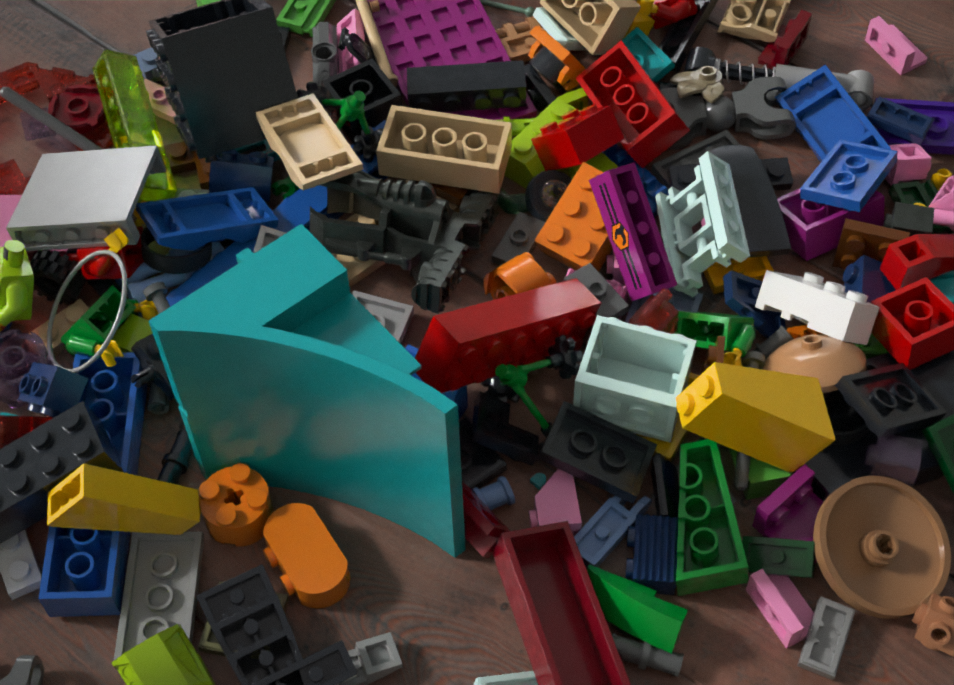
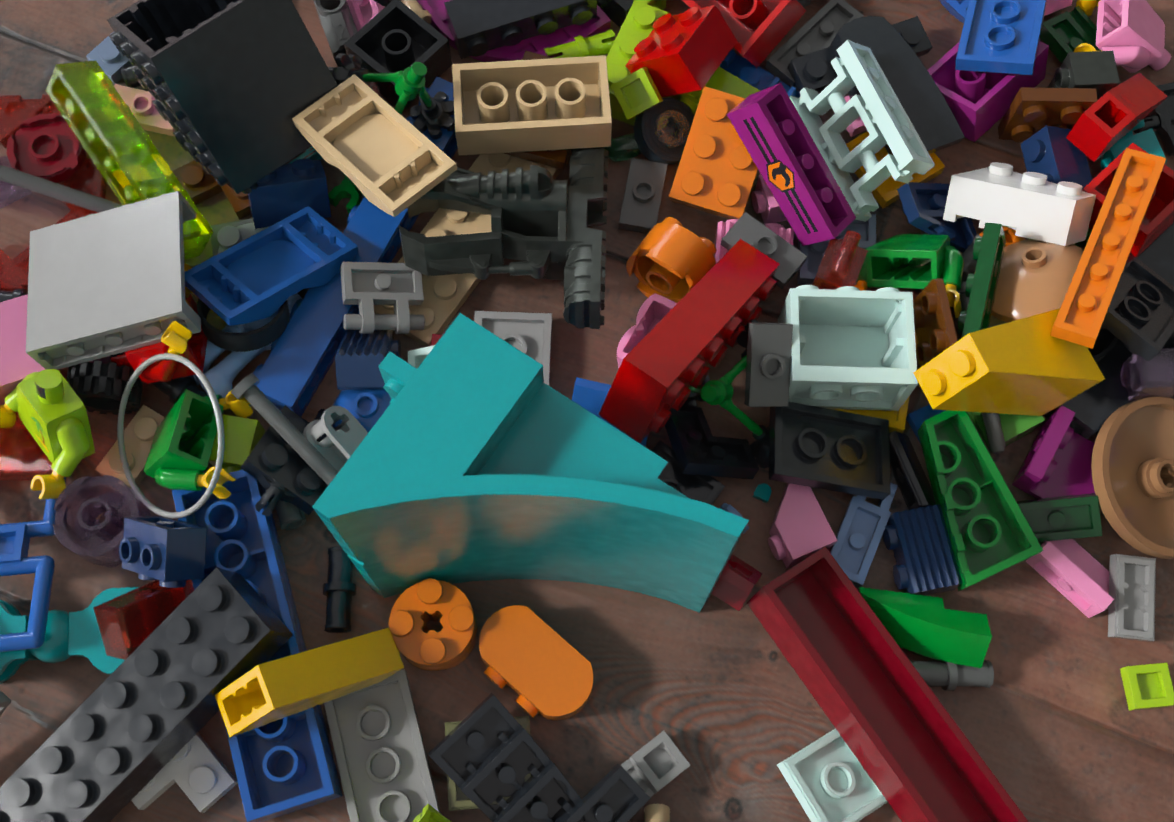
camera: 20 degrees left, 15 degrees up
none -> lime plate [611,67,663,120]
none -> dark grey plate [744,323,793,407]
none -> dark green plate [958,223,1006,337]
none -> orange plate [1050,148,1166,349]

